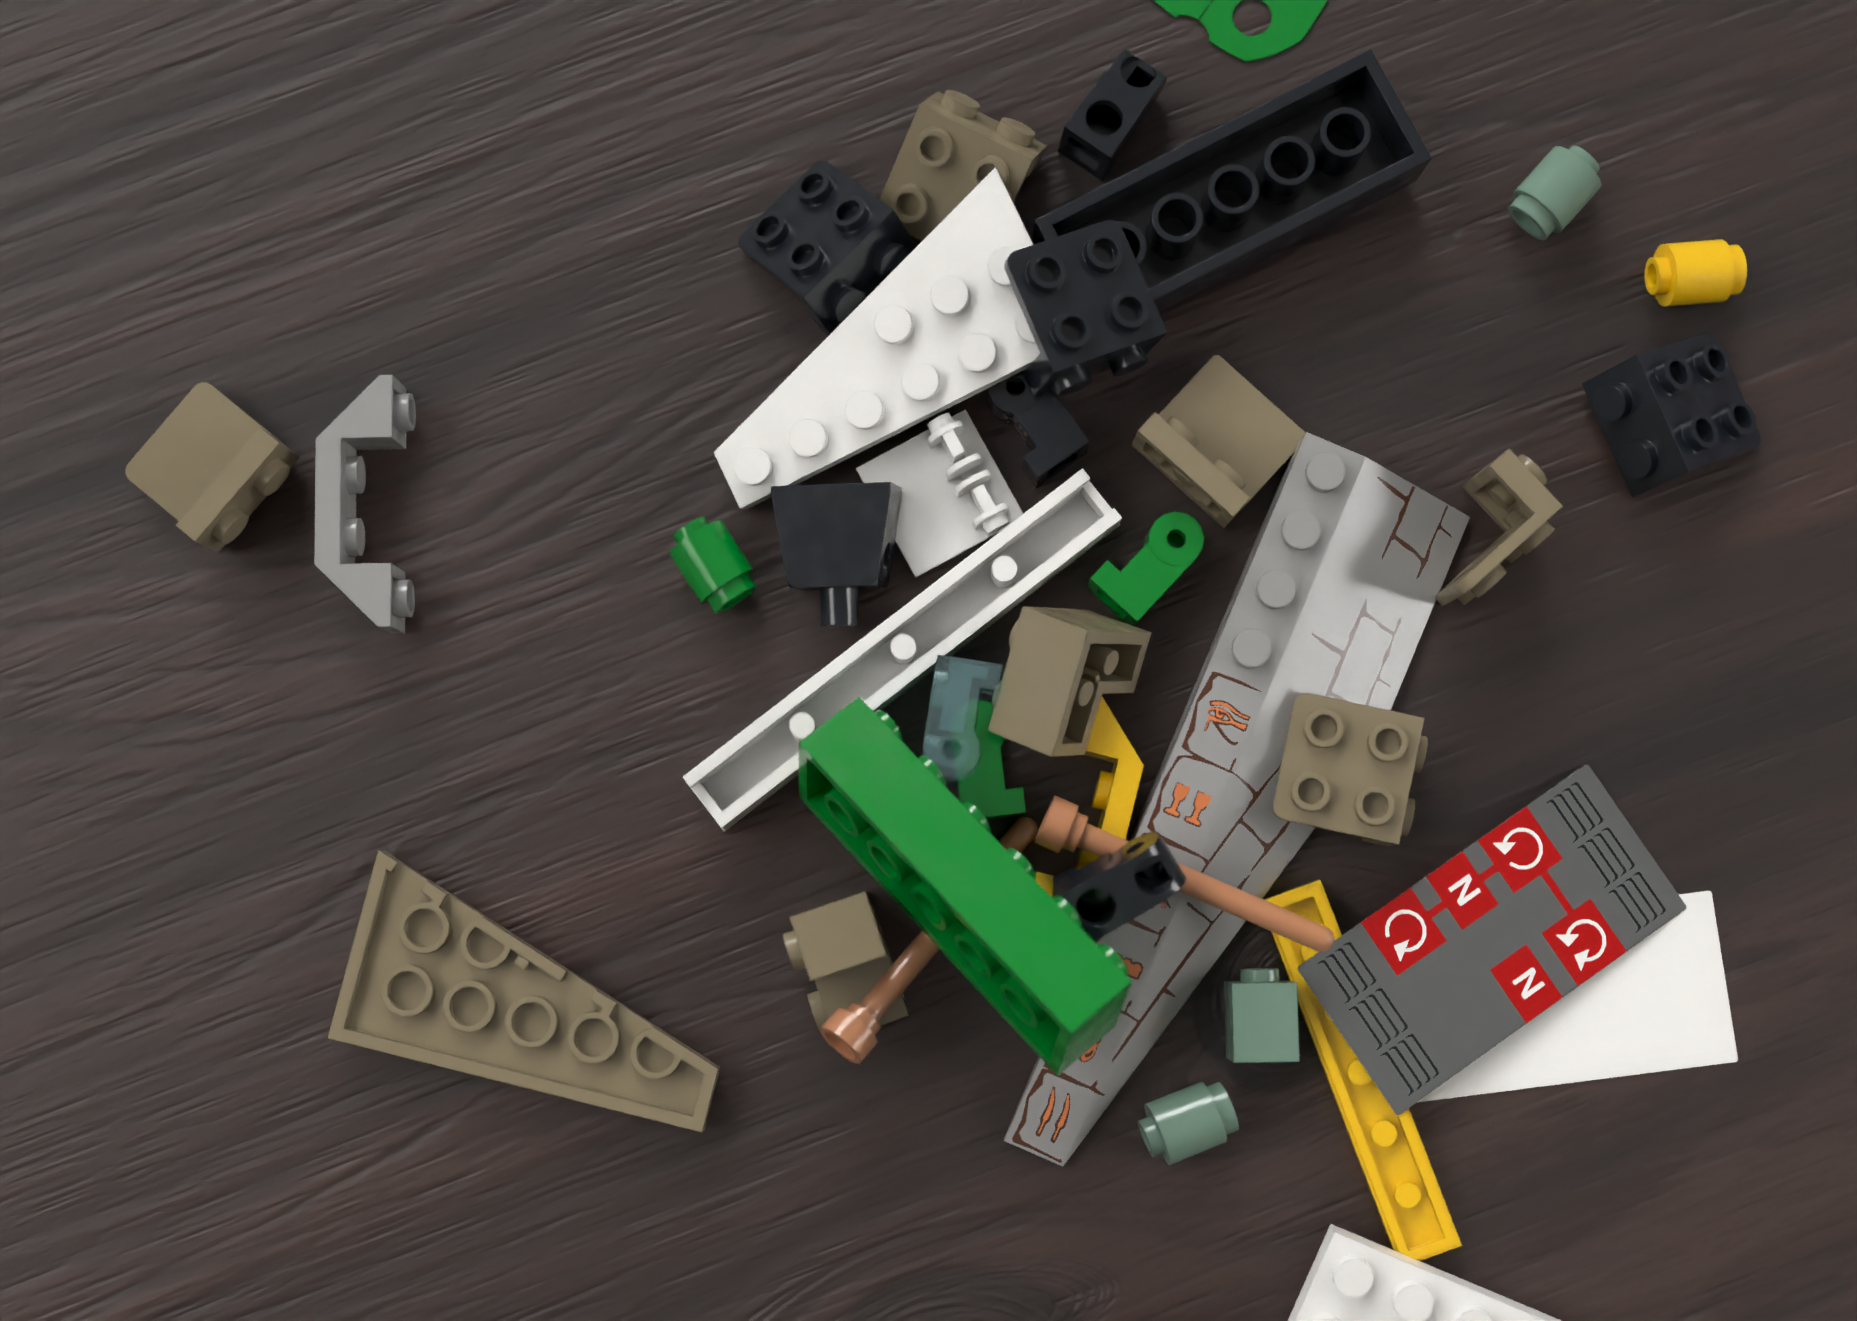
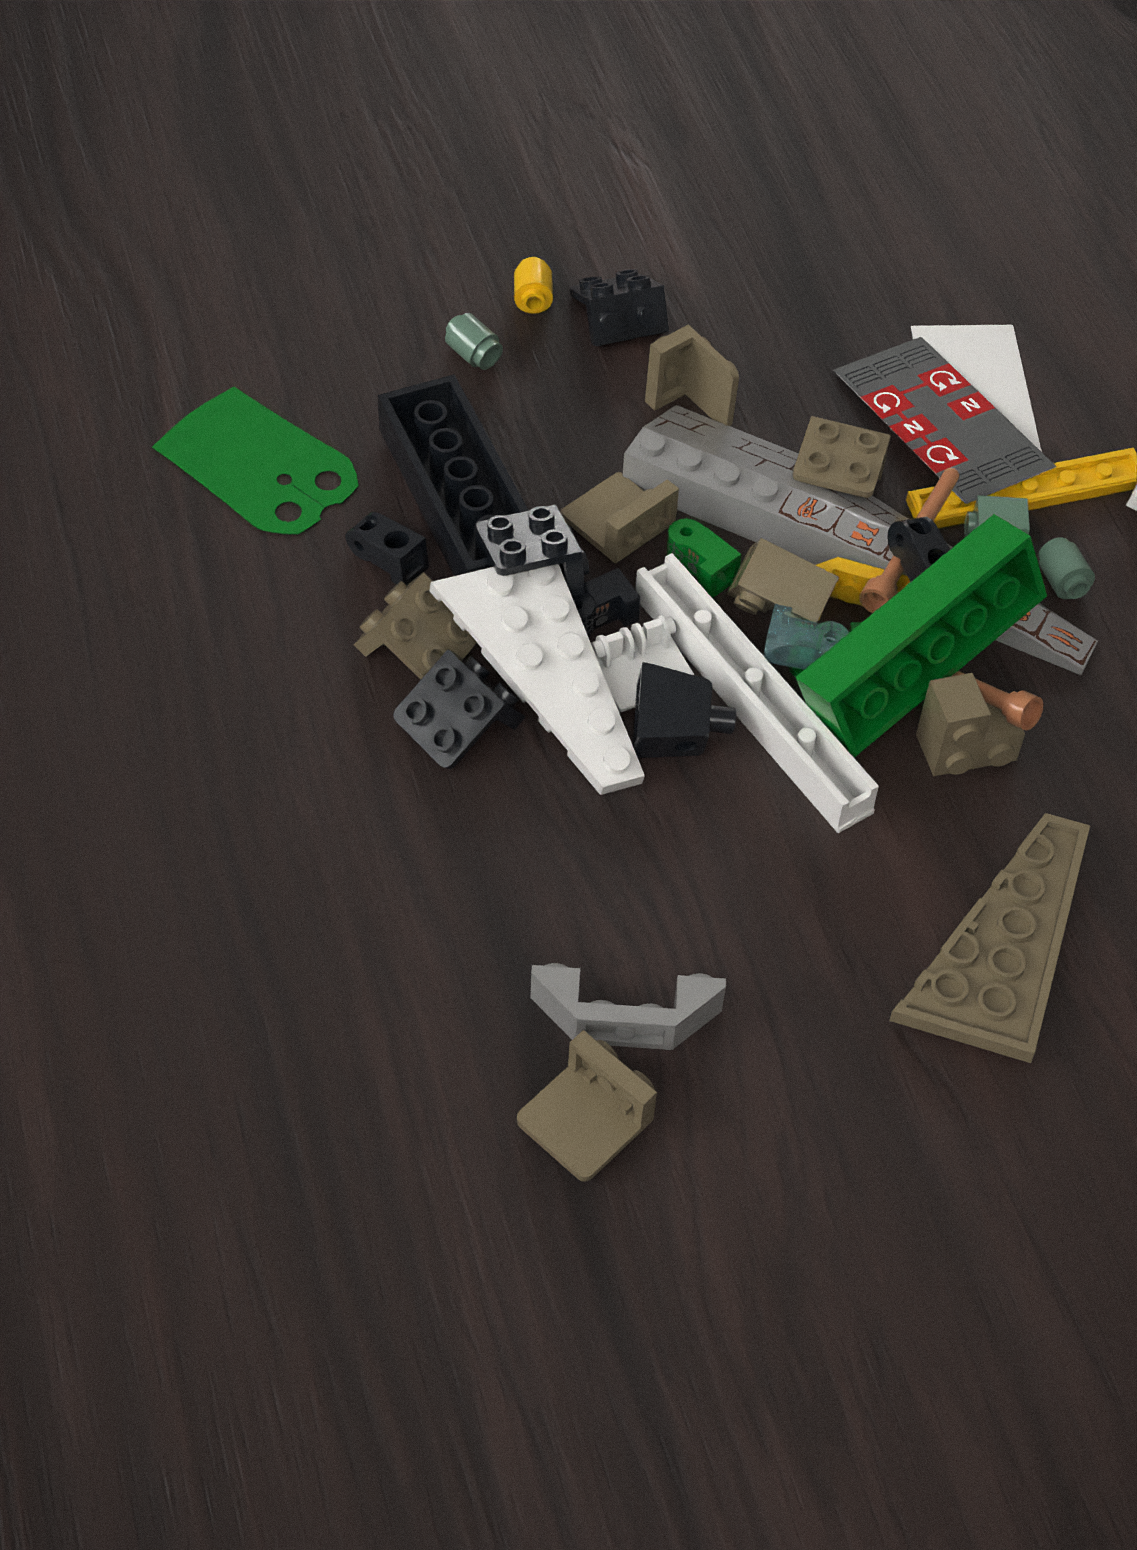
camera: 90 degrees left, 30 degrees down
green brick [669,516,757,614] -> none

